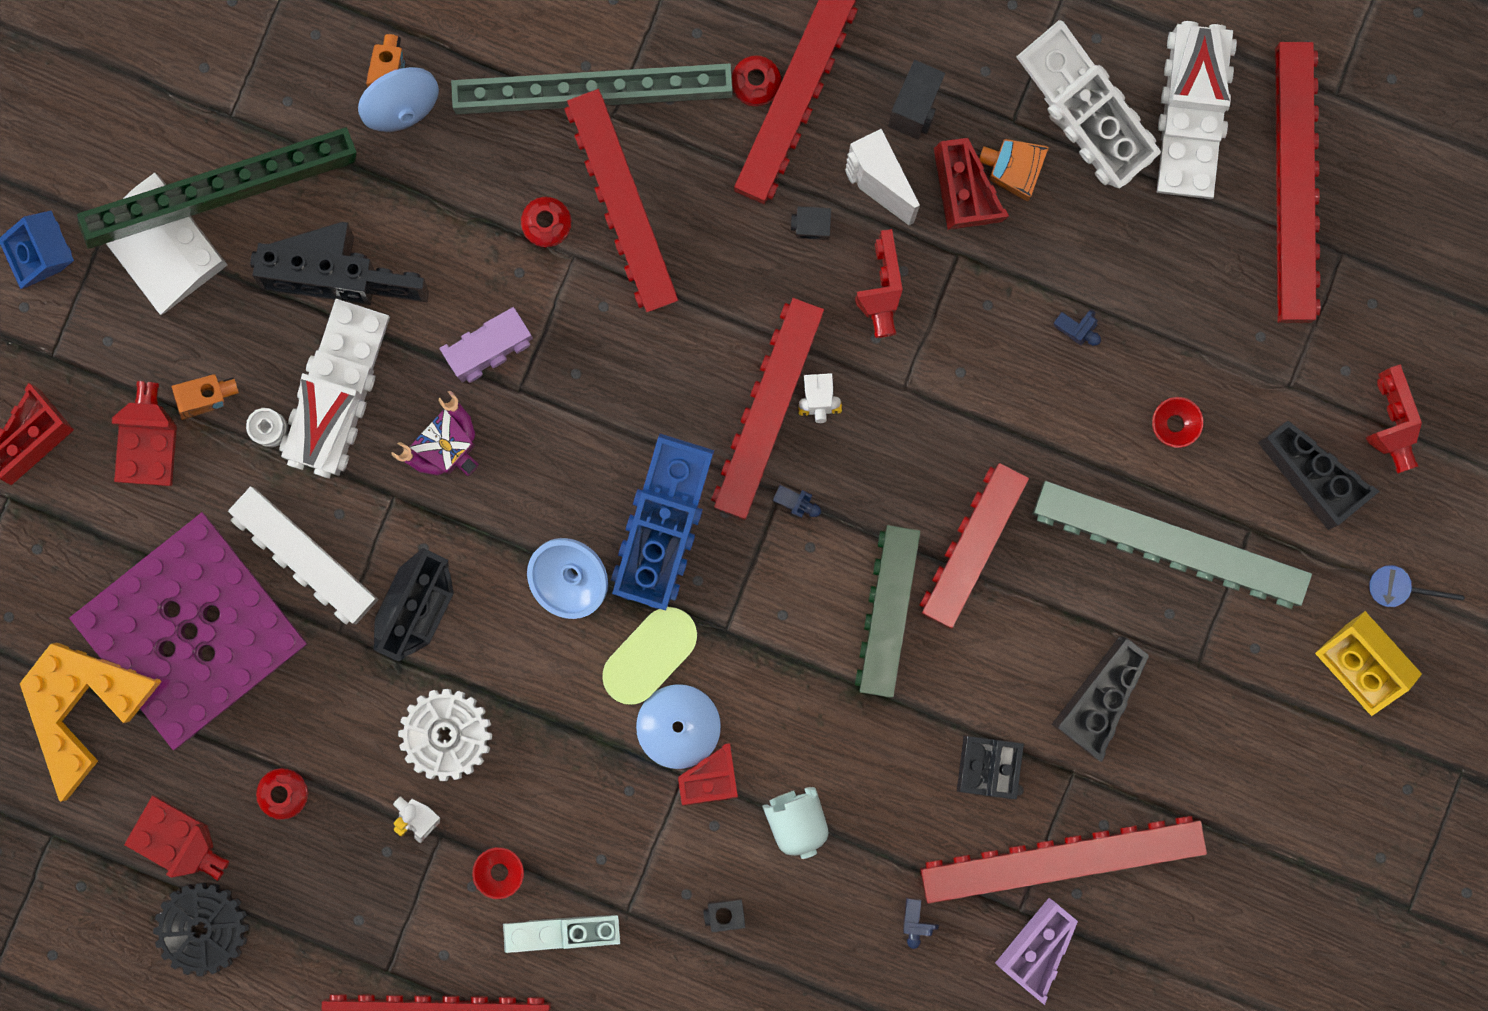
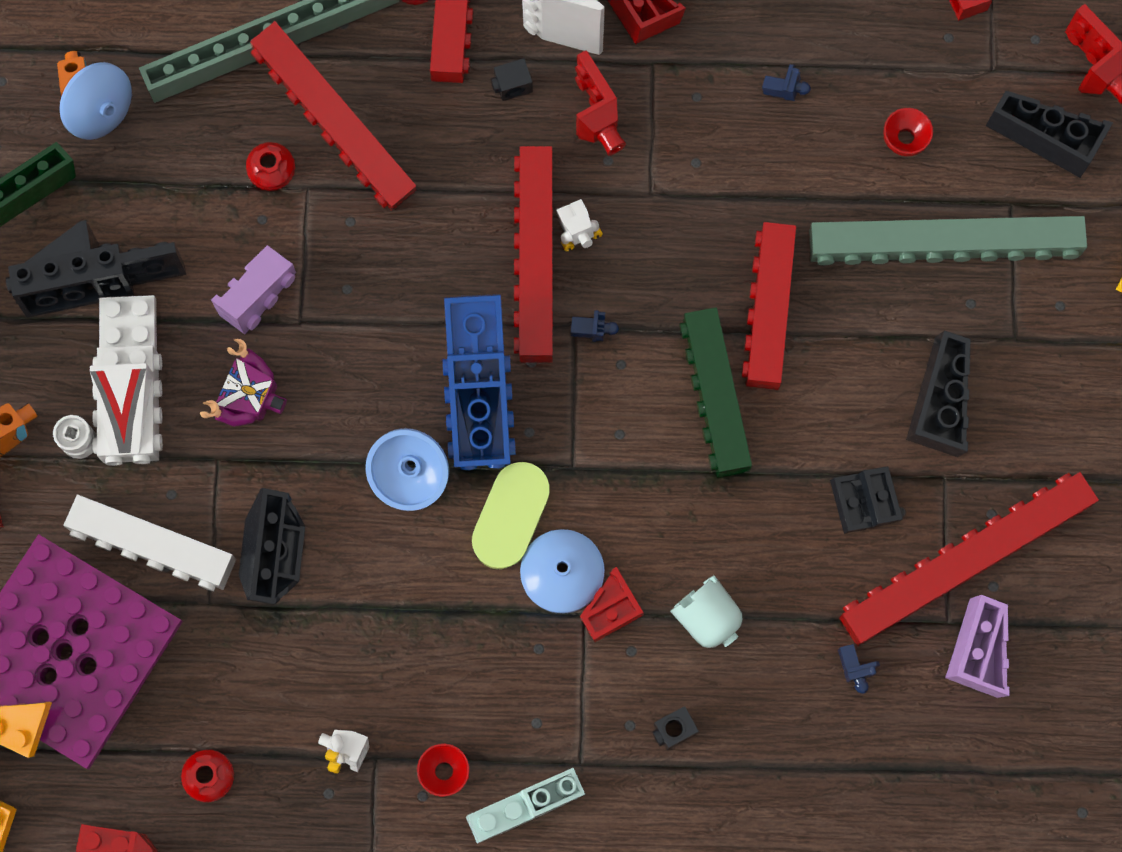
camera: 25 degrees left, 10 degrees down
white piece [398,689,492,781] -> none

